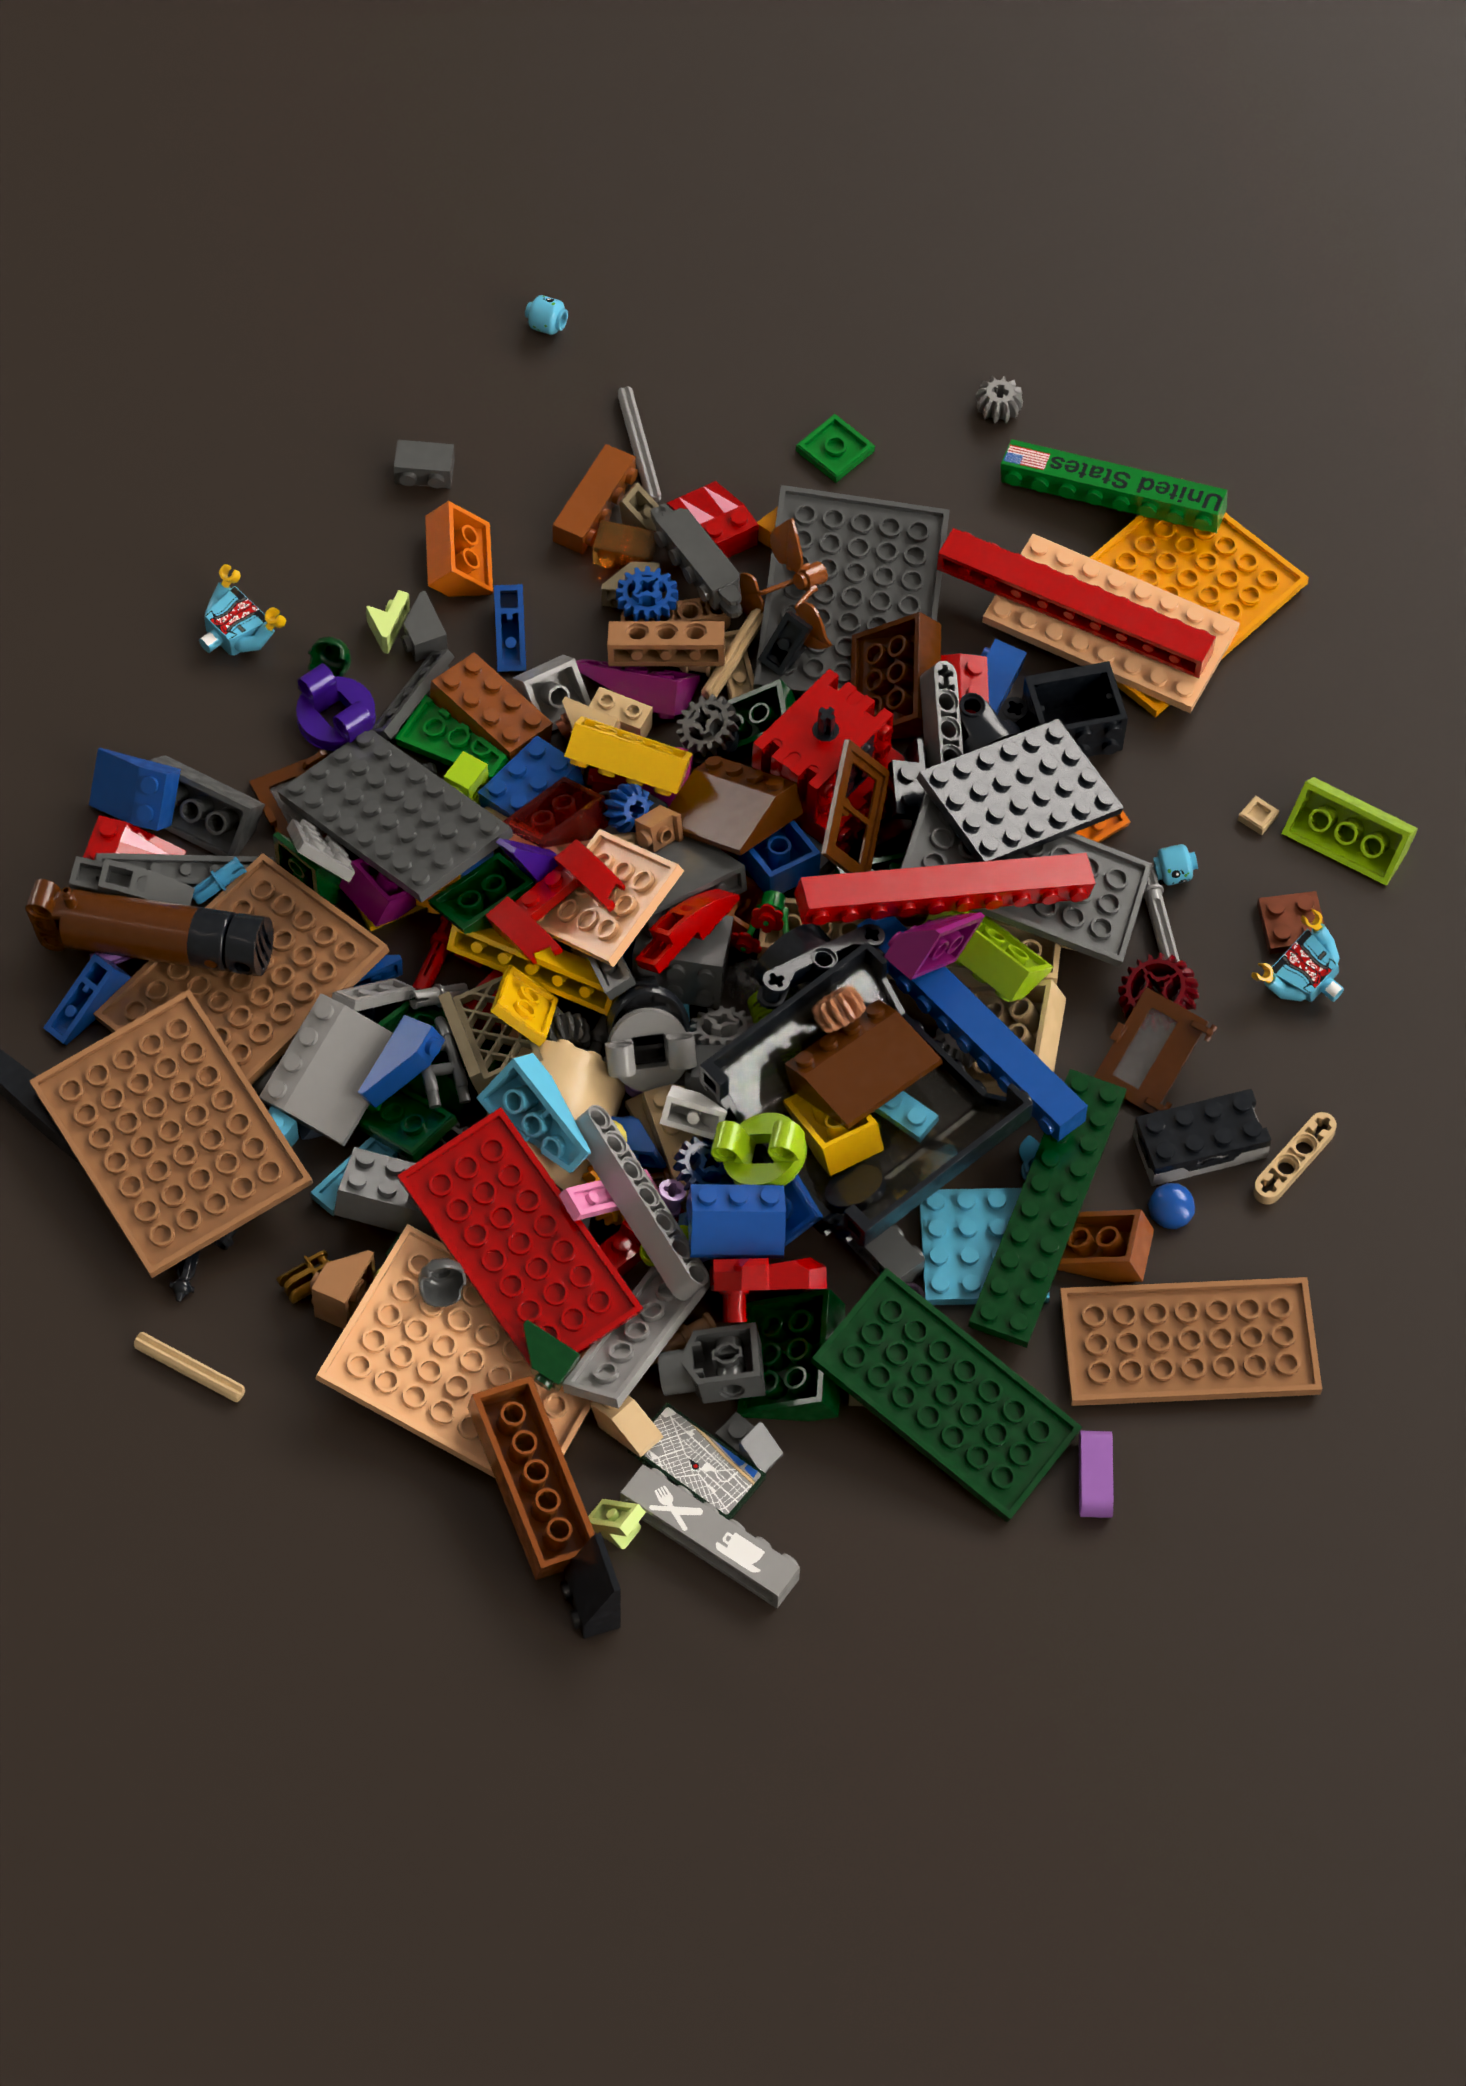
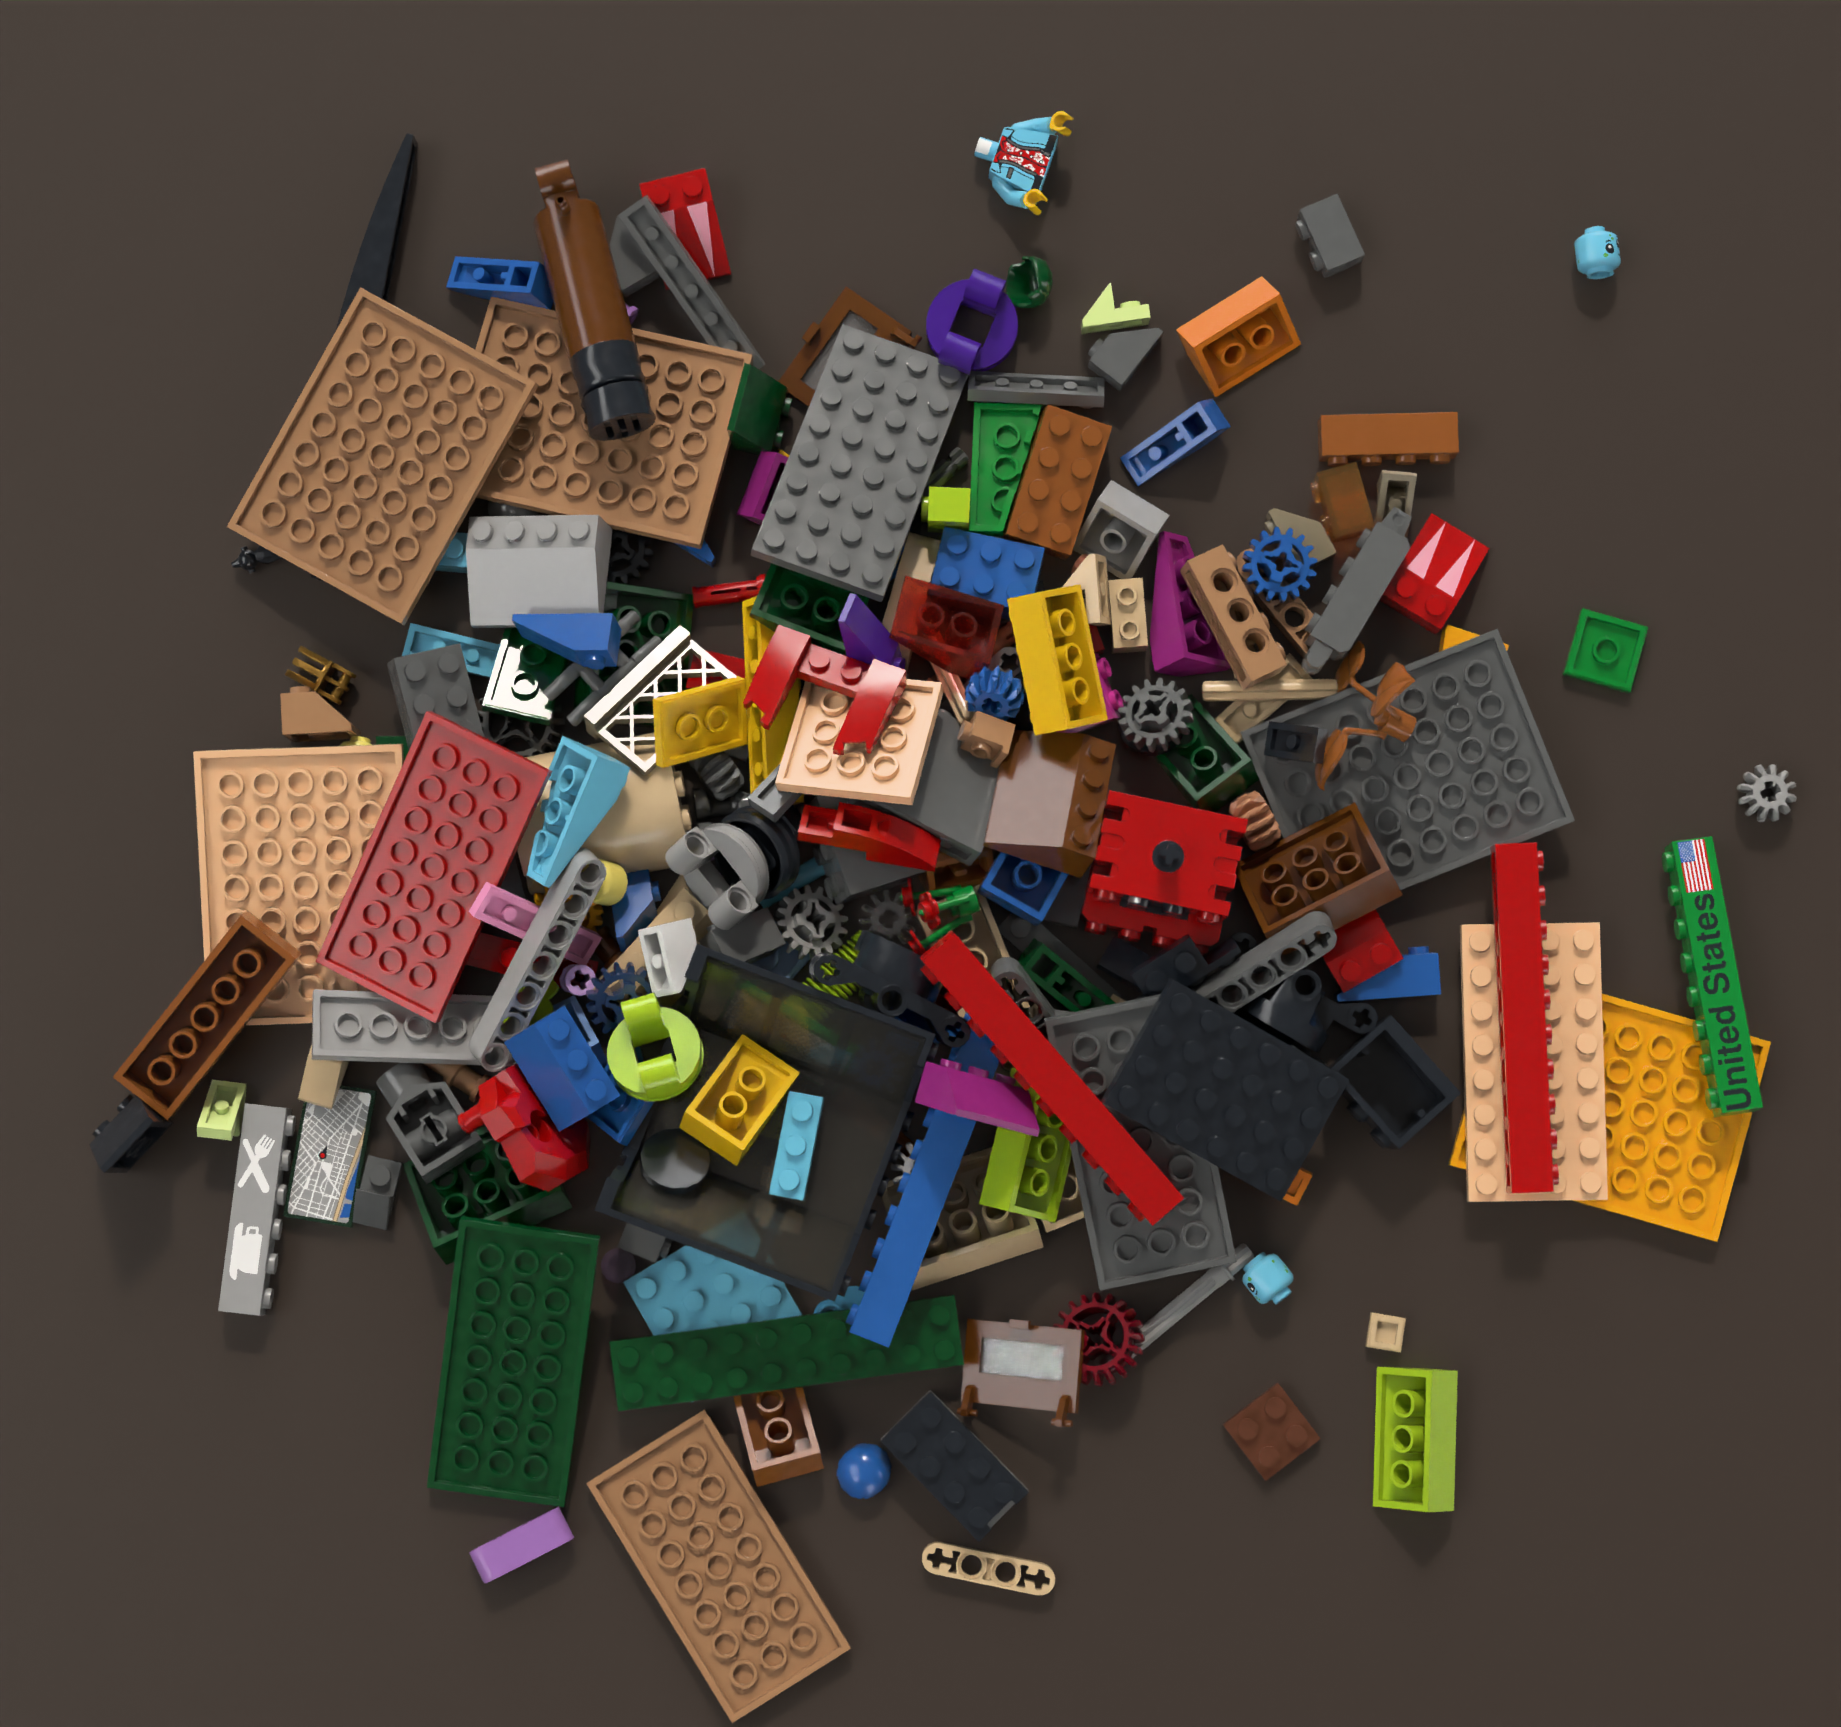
camera: 65 degrees right, 25 degrees up
dark grey slope [69,856,195,906] -> none
blue slope [89,748,181,831] -> none
tan axle [134,1332,245,1402] -> none
dark grey slope [149,755,265,856] -> none
dark azure axle [193,856,247,904] -> none
light grey plate [286,819,355,882] -> none
light grey tile [332,978,415,1012] -> none
light grey axle [409,983,469,1009] -> none
dark grey hair [418,1258,466,1307] -> none
dark green slope [523,1320,580,1391] -> none
light grey axle [618,386,661,502] -> none
reddish brown slope [784,999,943,1129] -> none
nougat gear [812,985,866,1033] -> none
reddish brown door [821,739,890,873] -> none
torso [1252,909,1344,1002] -> none

